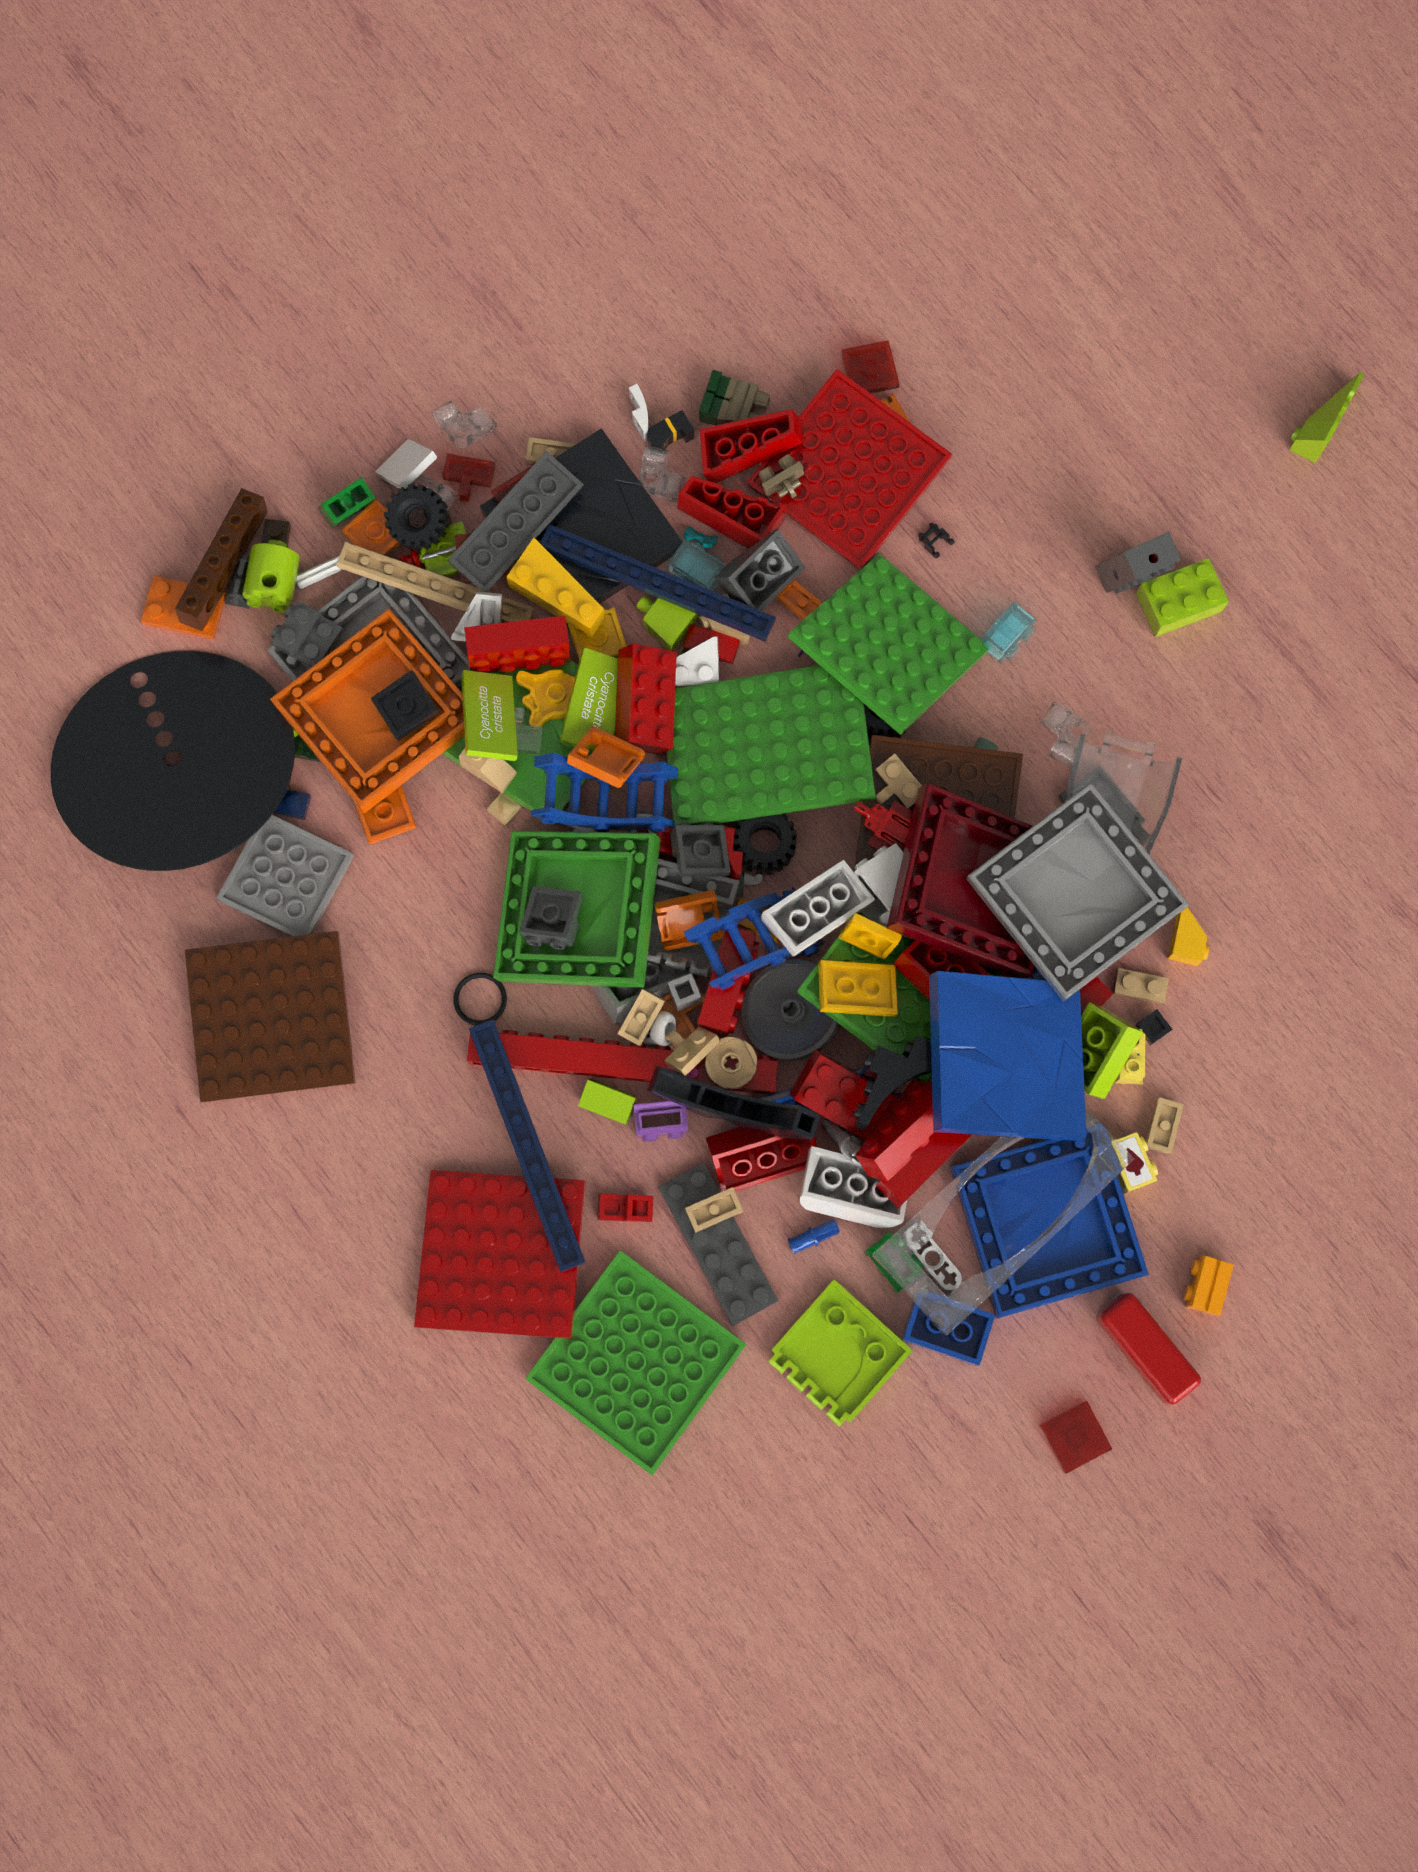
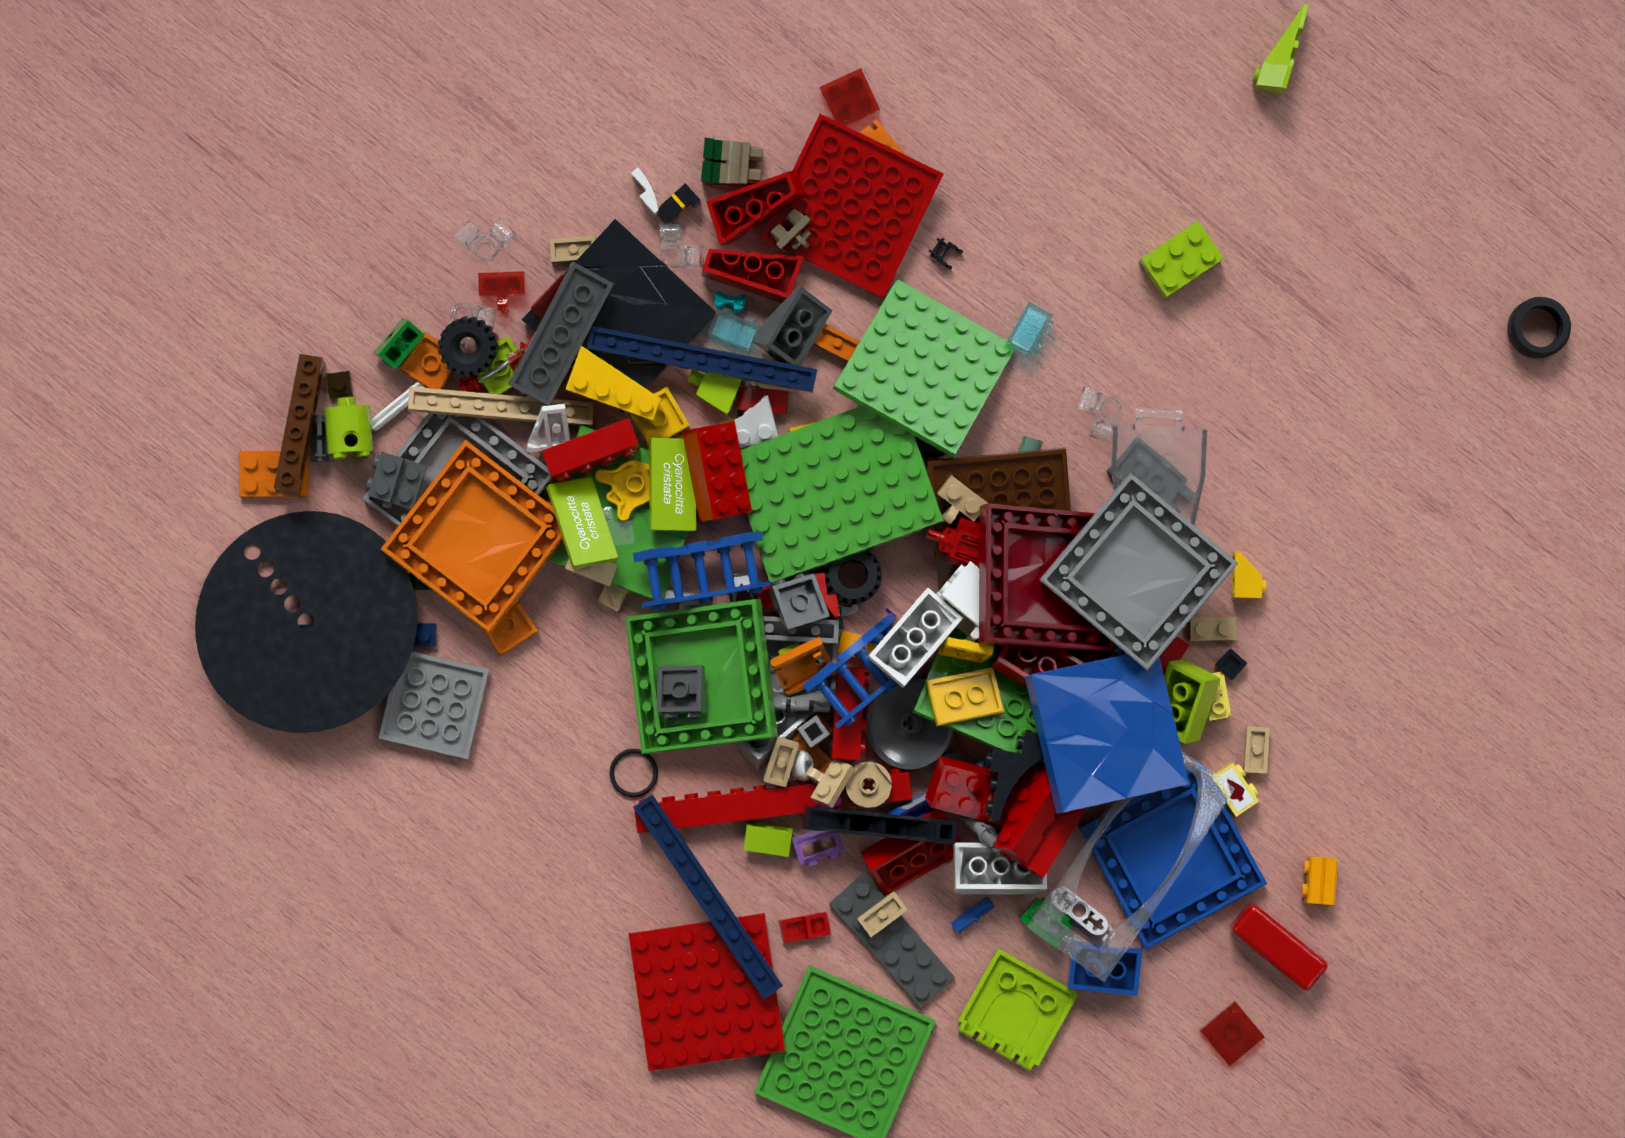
camera: 10 degrees left, 10 degrees up
reddish brown plate [185,931,356,1103] -> none
black plate [371,670,440,741] -> none
white tile [375,439,437,489] -> none
orange container [567,726,645,788] -> none
dark grey brick [1095,532,1181,594] -> none

